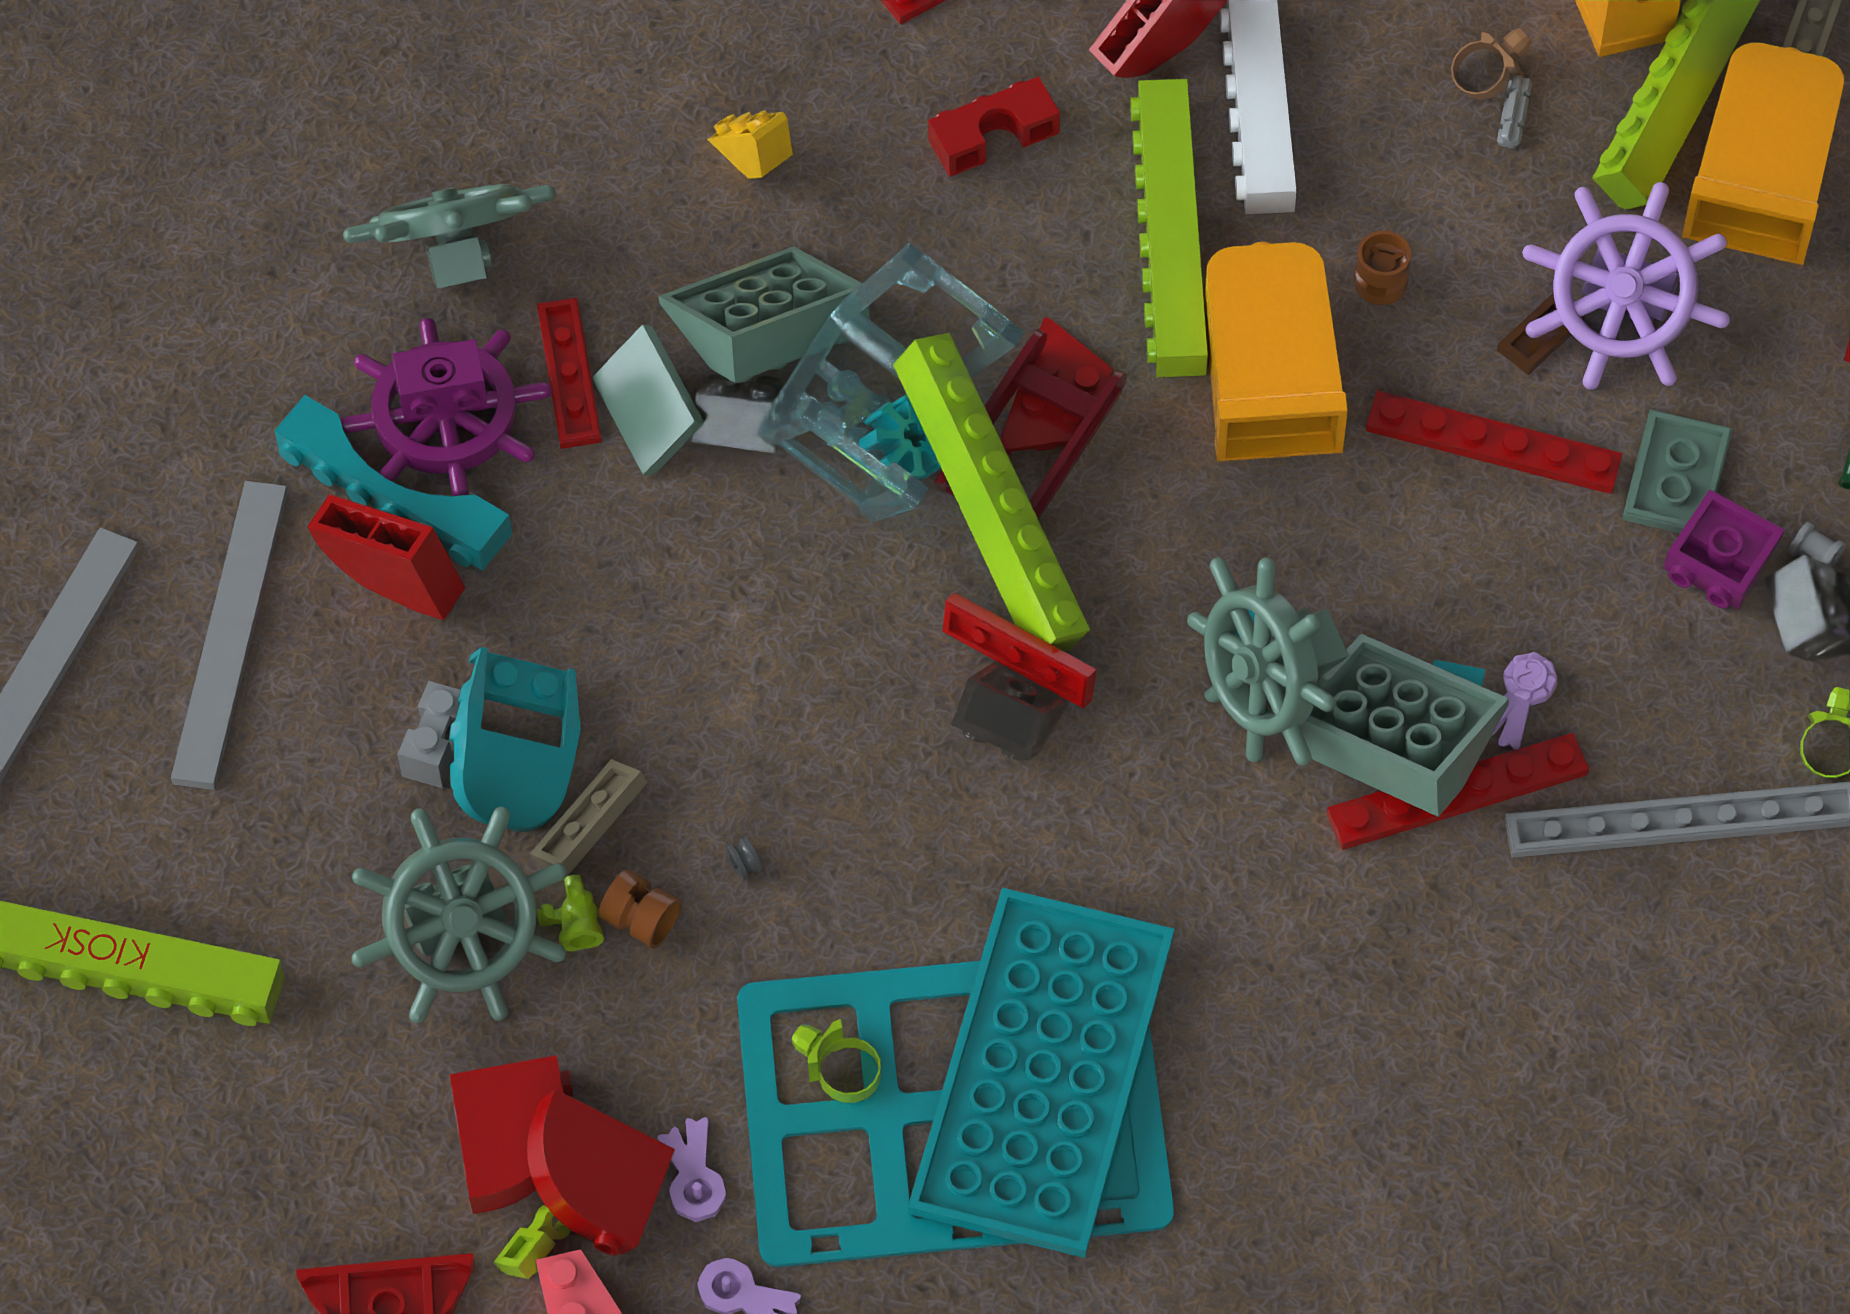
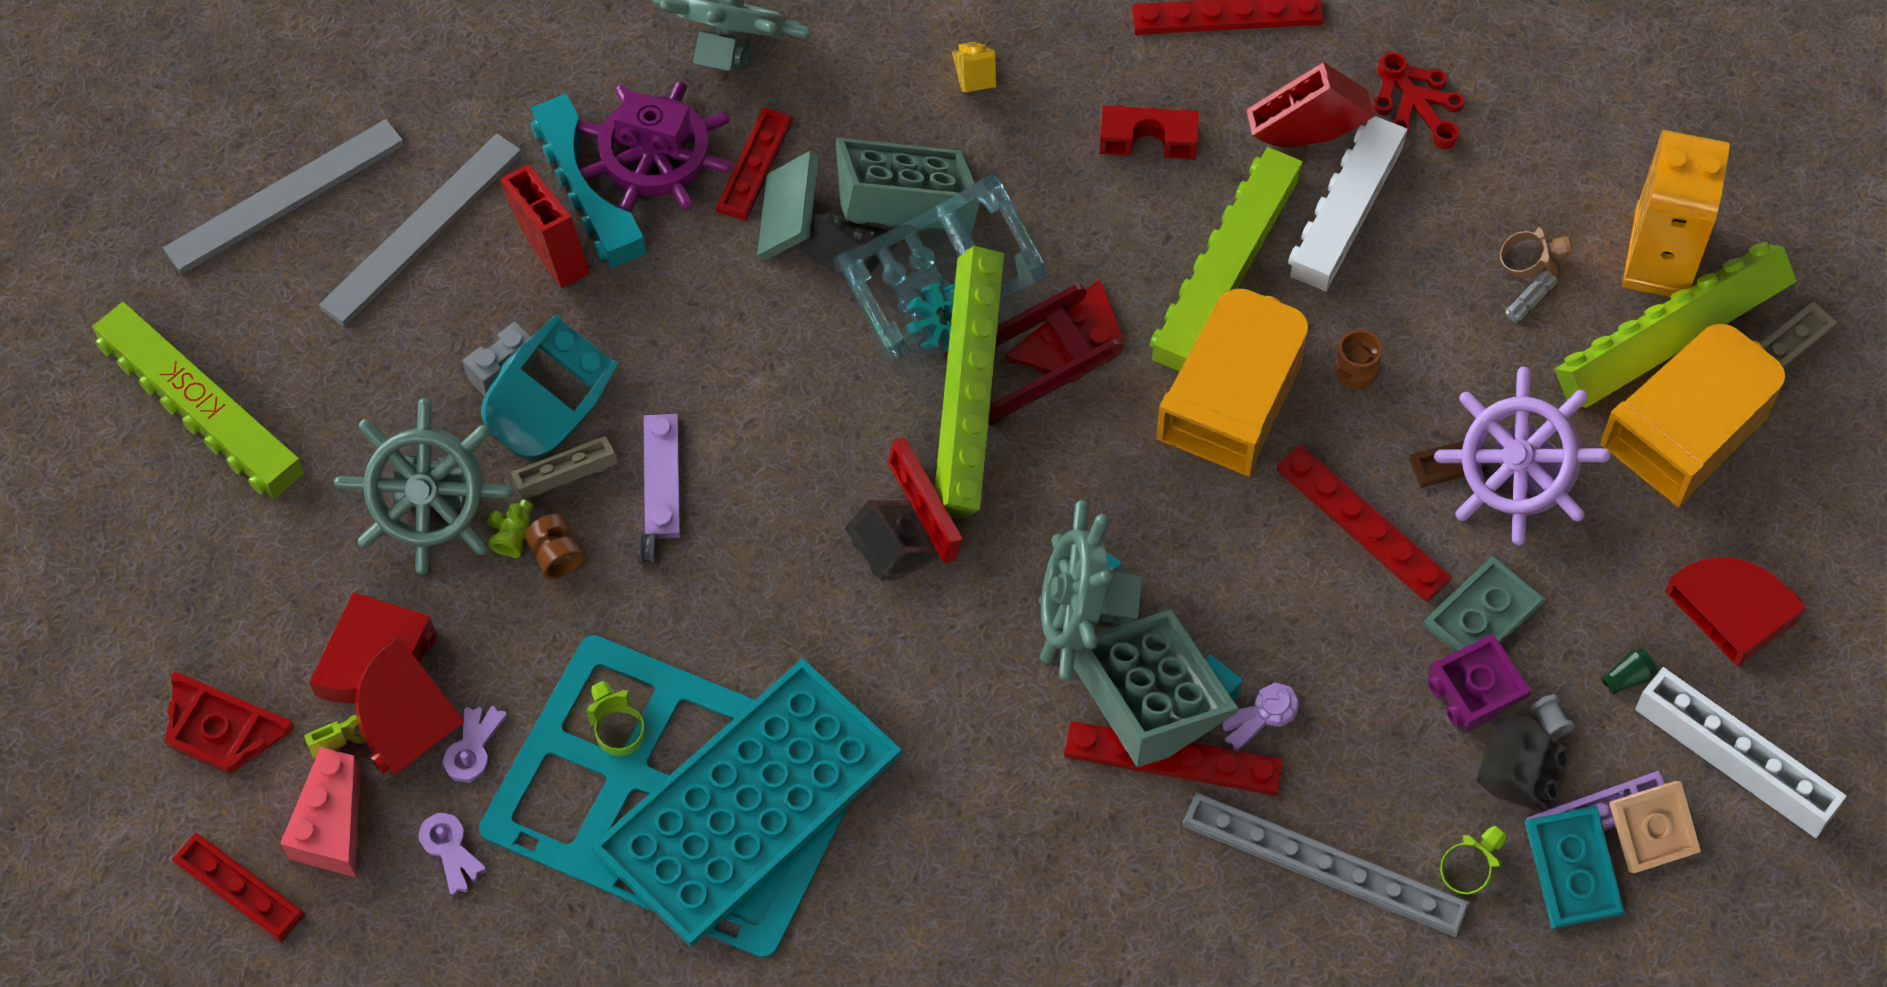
camera: 30 degrees right, 0 degrees up
none -> lavender plate [644,414,680,539]

